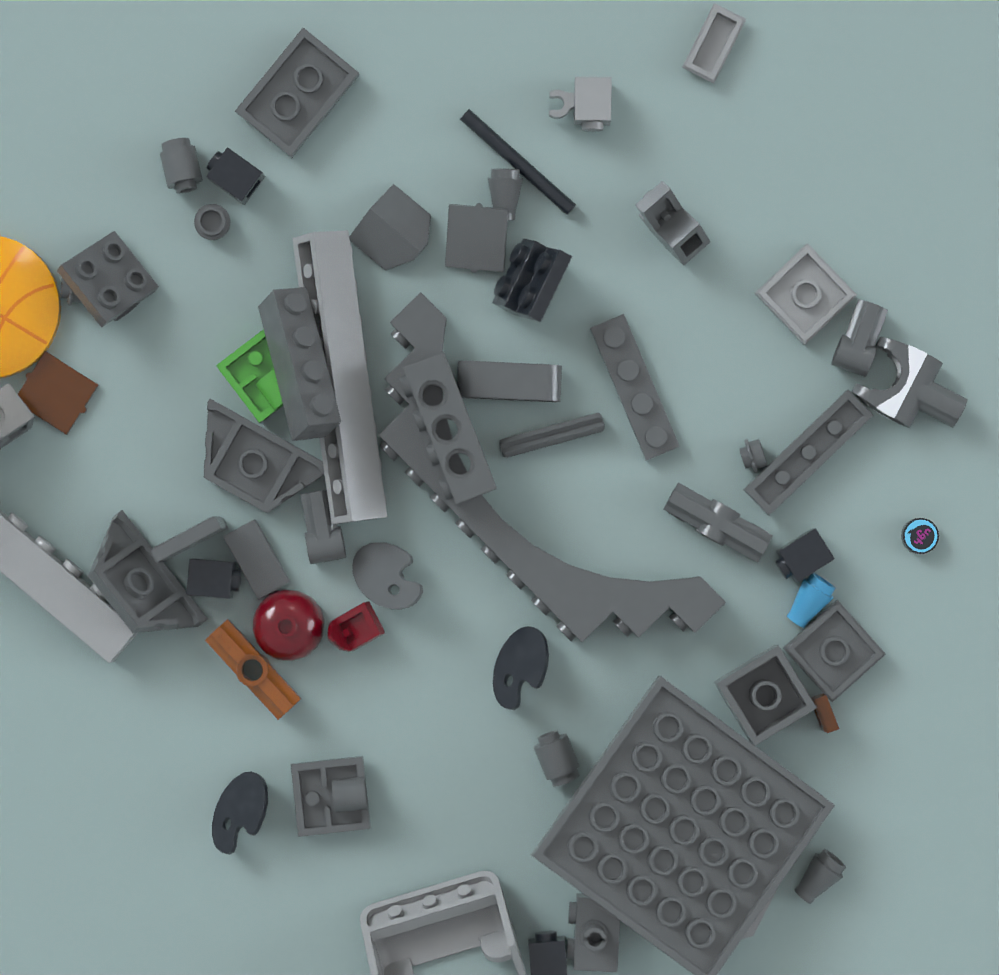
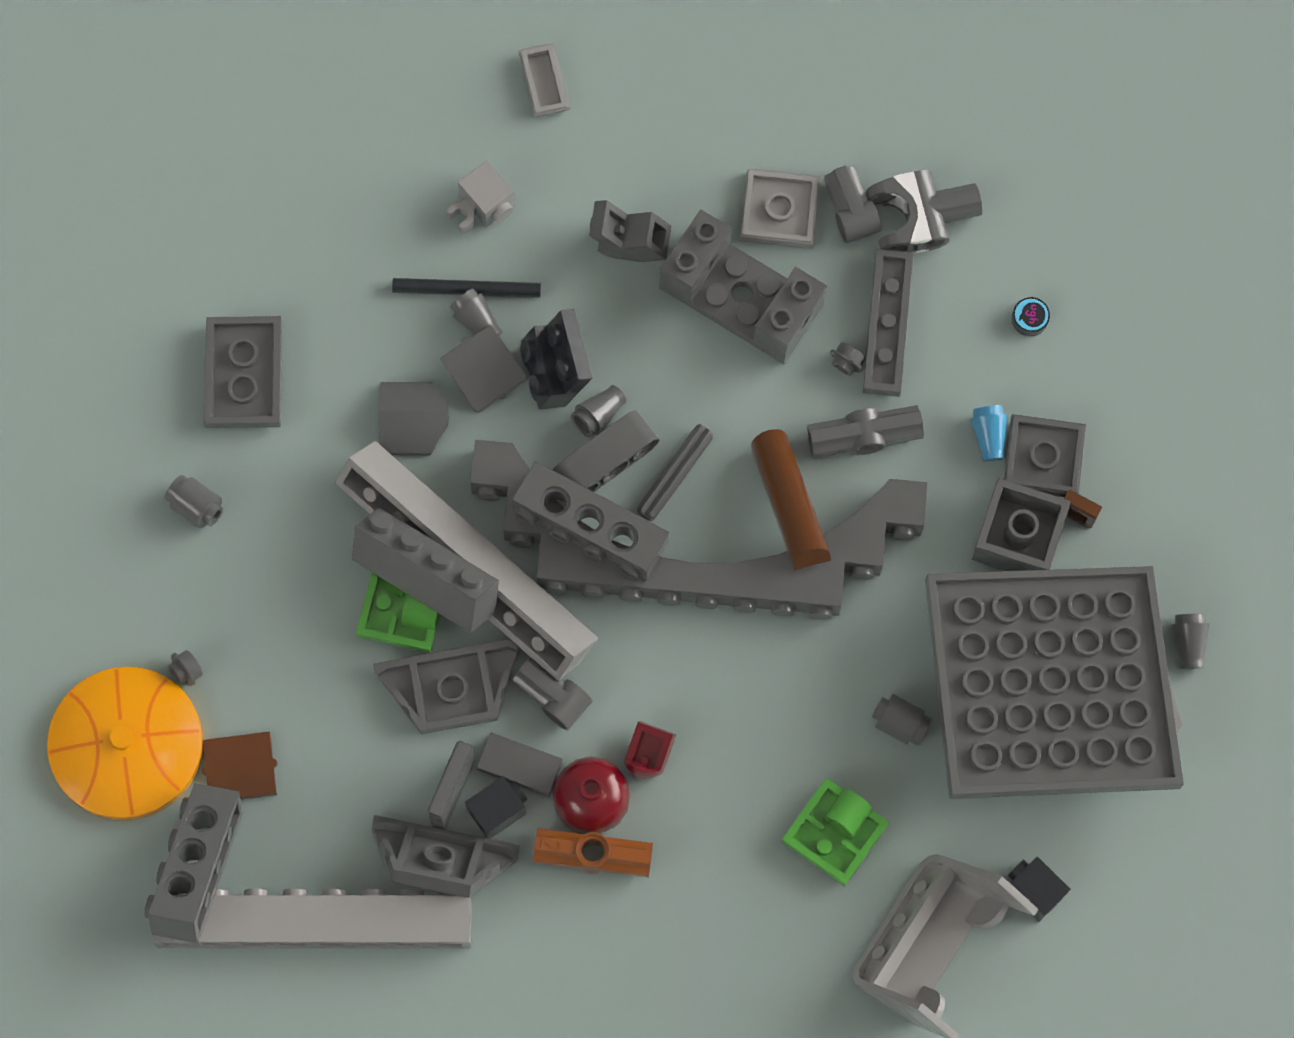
camera: 45 degrees left, 15 degrees down
dark grey plate [57,231,159,327] -> none
dark grey plate [194,204,231,240] -> none
black brick [206,147,265,206] -> none
black piece [212,771,268,855] -> none
dark grey plate [291,756,371,837] -> none
dark grey piece [352,542,423,610] -> none
black piece [493,626,549,710] -> none
dark grey brick [566,893,620,972] -> none
dark grey plate [590,314,680,461] -> none
black brick [775,528,835,582] -> none
none -> dark grey cone [571,385,626,437]
none -> dark grey plate [659,209,827,364]
none -> reddish brown brick [751,429,831,570]
none -> bright green plate [781,778,890,887]

